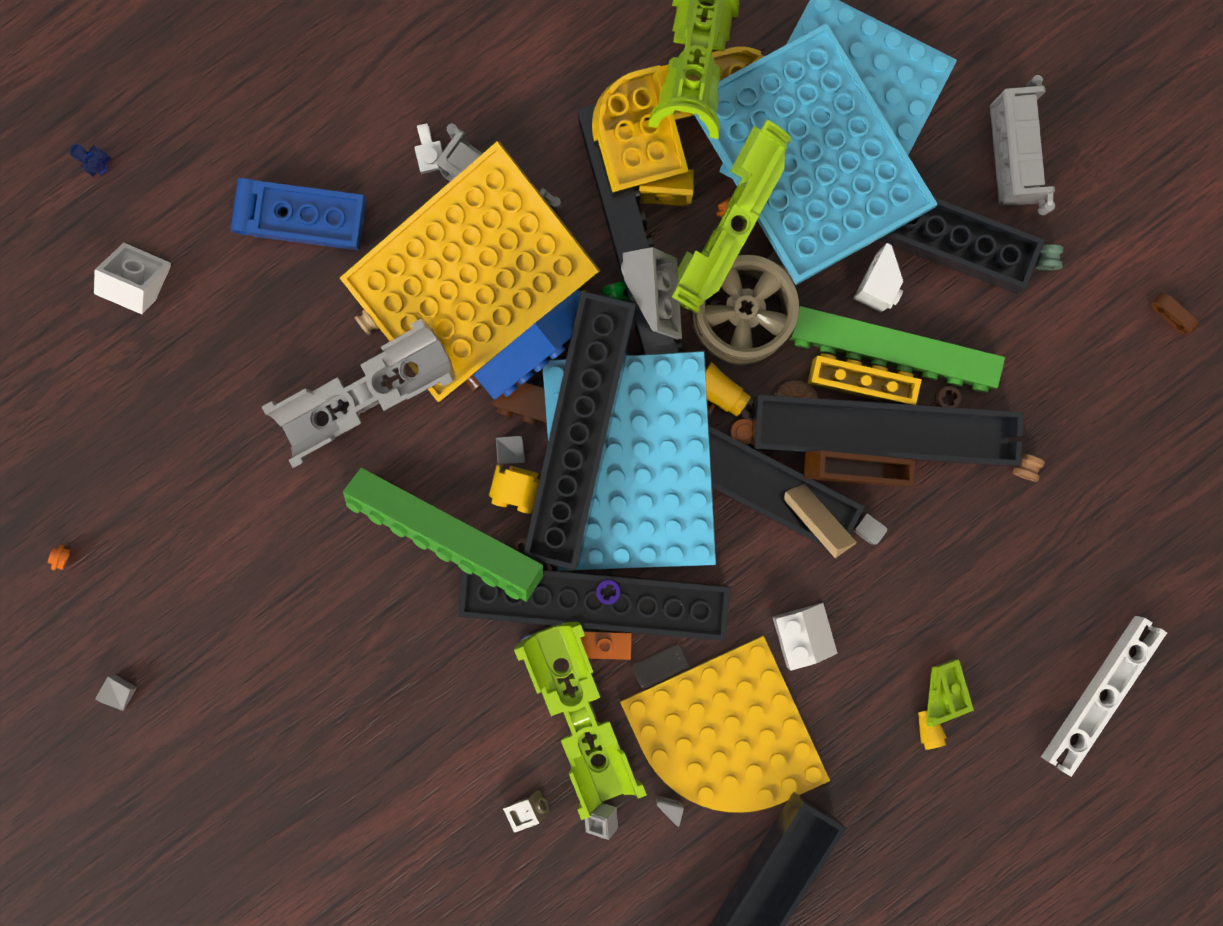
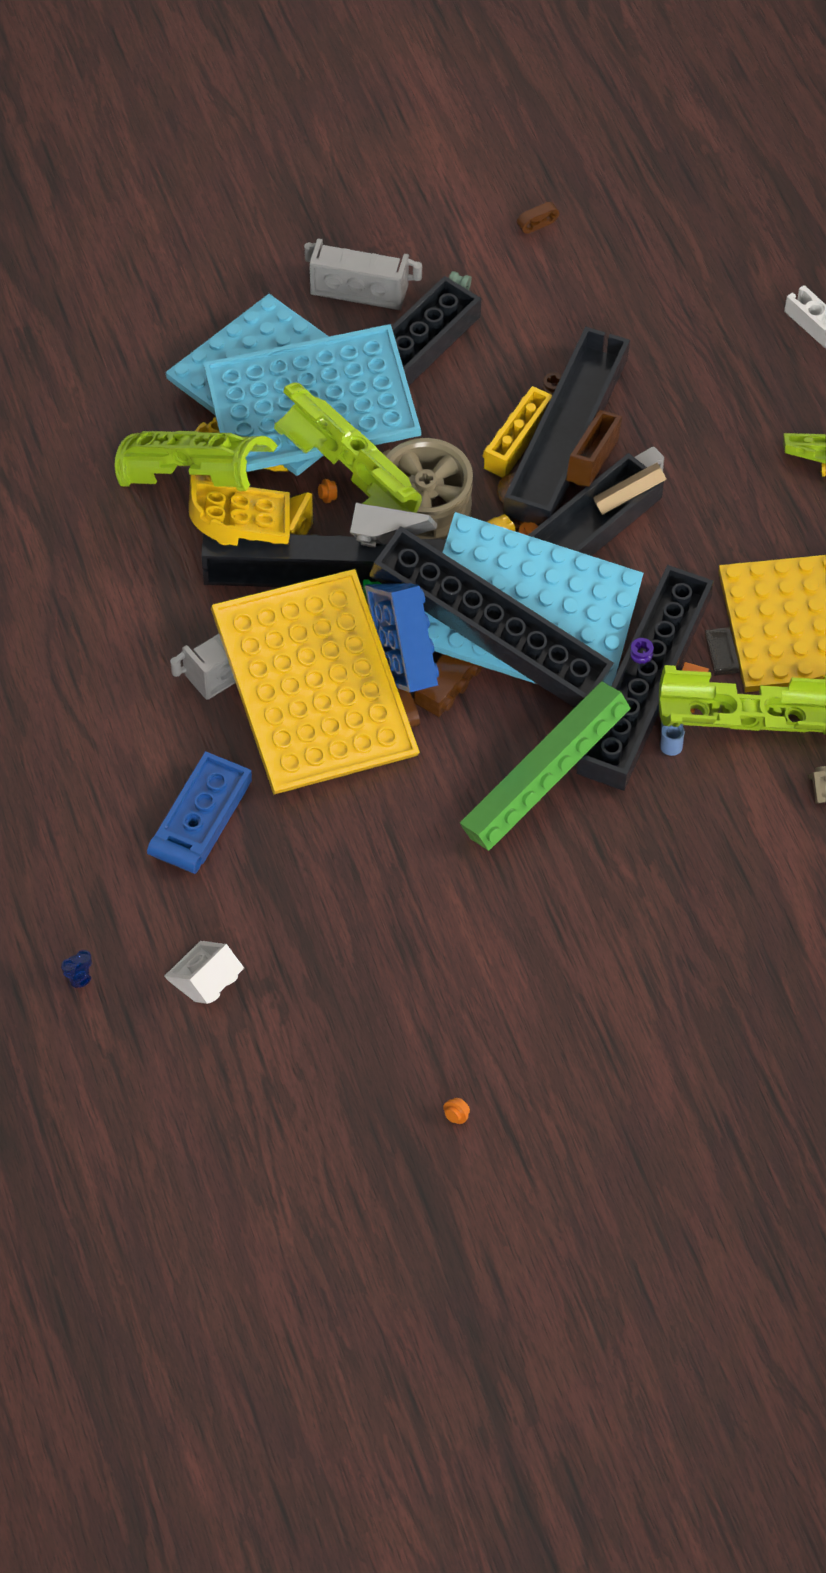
camera: 75 degrees left, 30 degrees down
light grey slope [95,674,137,711] -> none
light grey piece [262,319,455,468] -> none
tan bush [354,310,379,336] -> none
white plate [415,123,443,174] -> none
yellow brick [489,464,540,514] -> none
light grey slope [496,436,525,465] -> none
white slope [772,603,838,671] -> none
bright green brick [789,306,1005,393] -> none
white slope [853,243,903,313] -> none
medium nougat wheel [1012,453,1045,482] -> none

